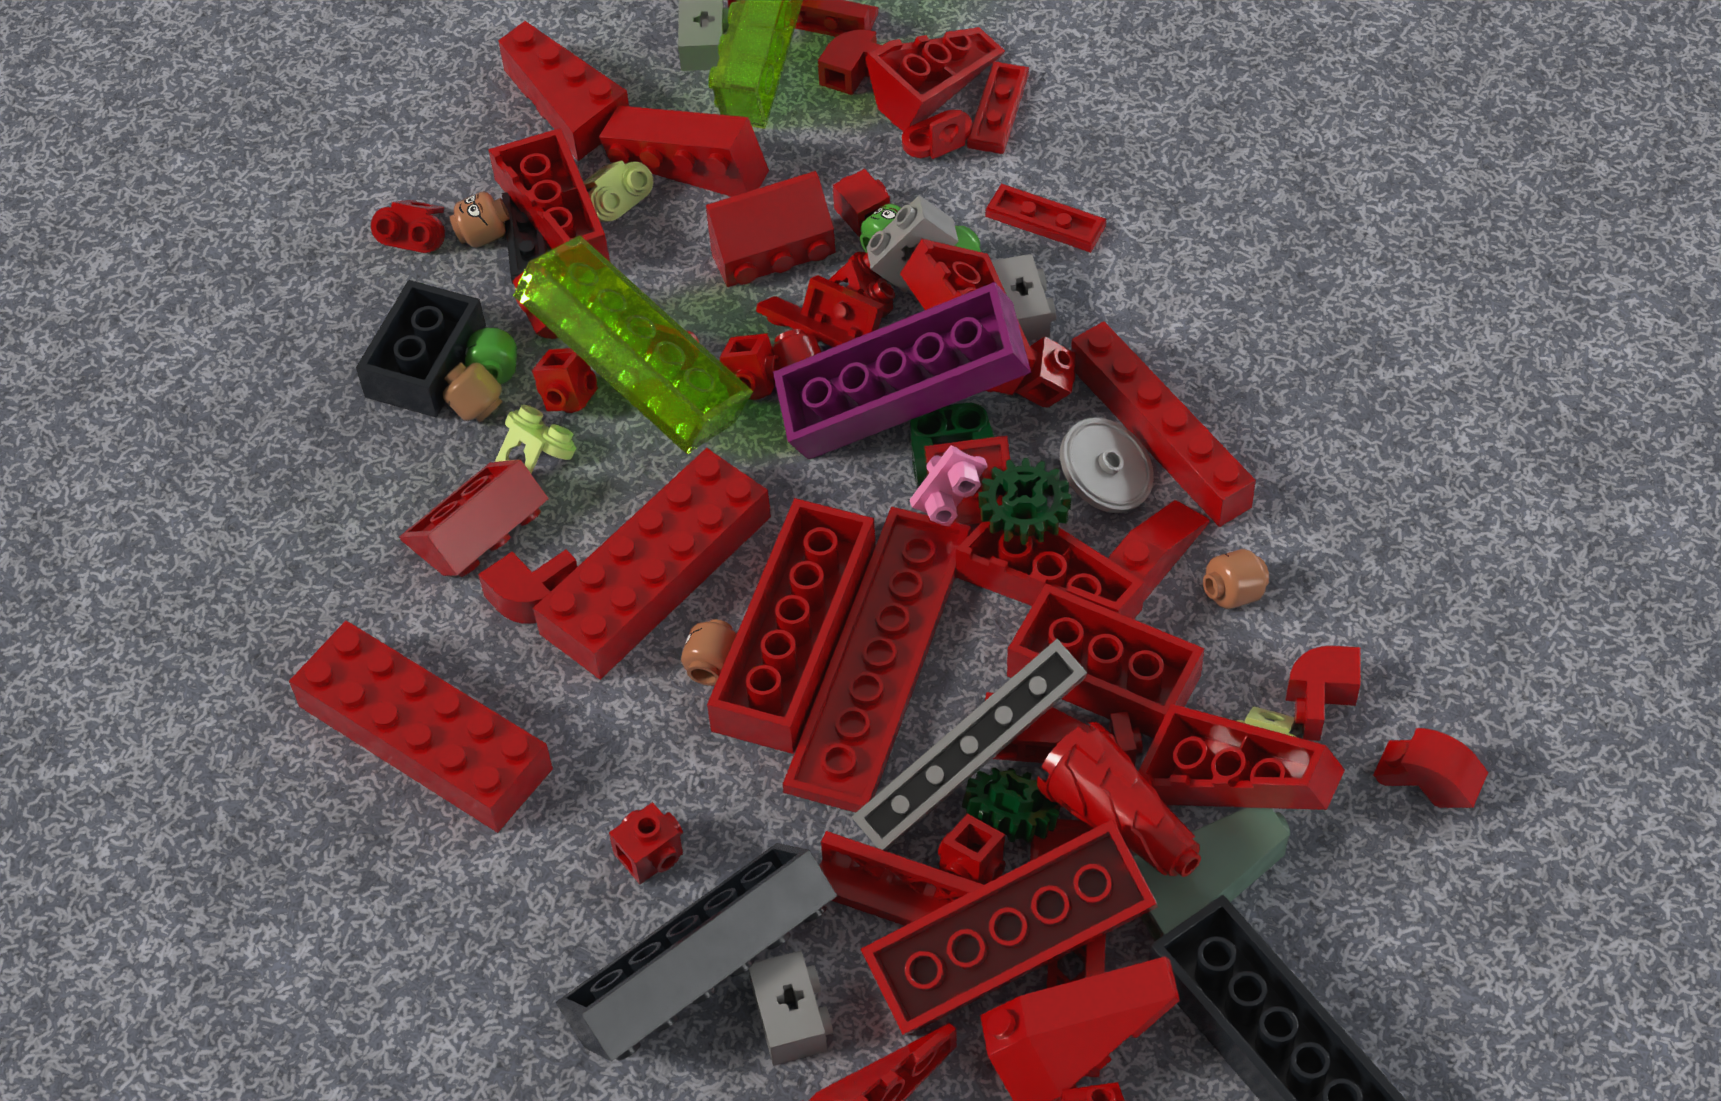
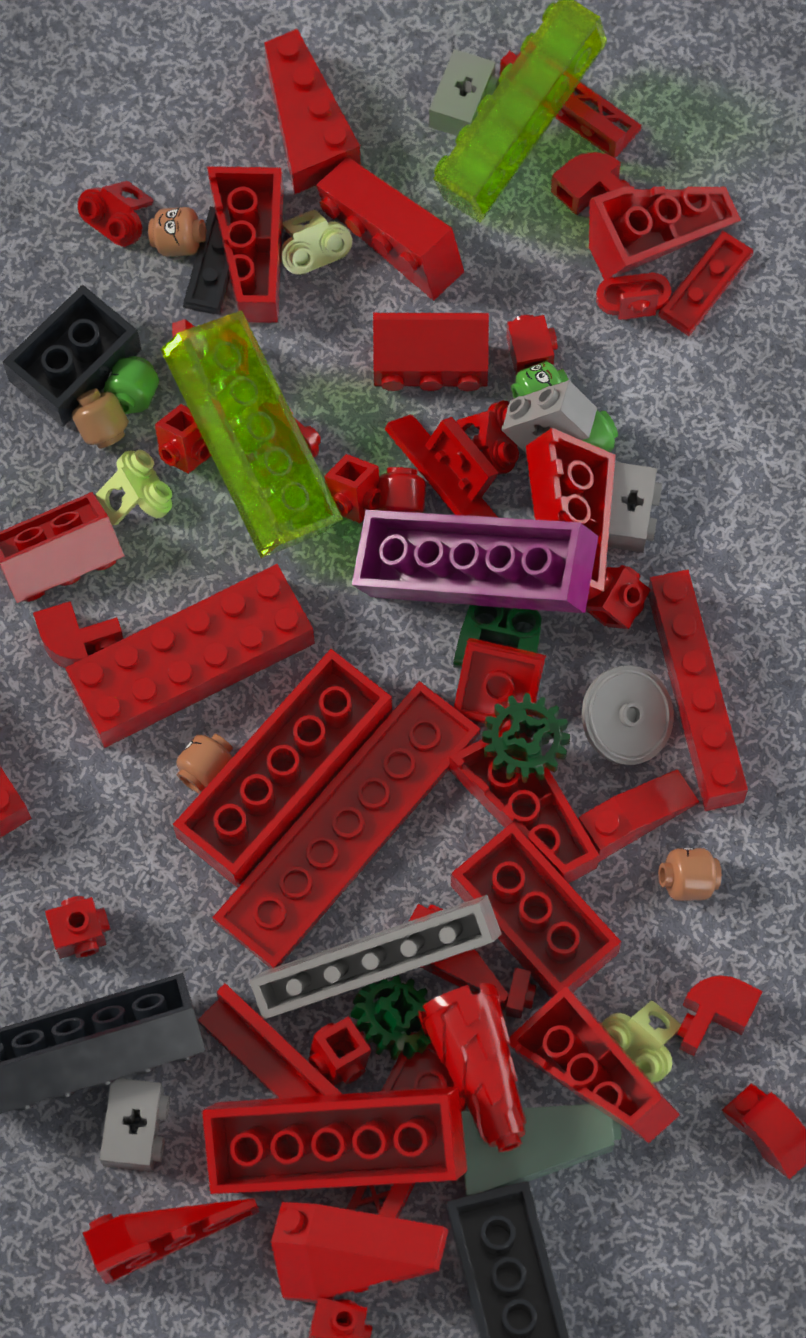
camera: 20 degrees right, 15 degrees up
bright pink hips [910,445,987,526] -> none
red tile [985,183,1107,253] -> none

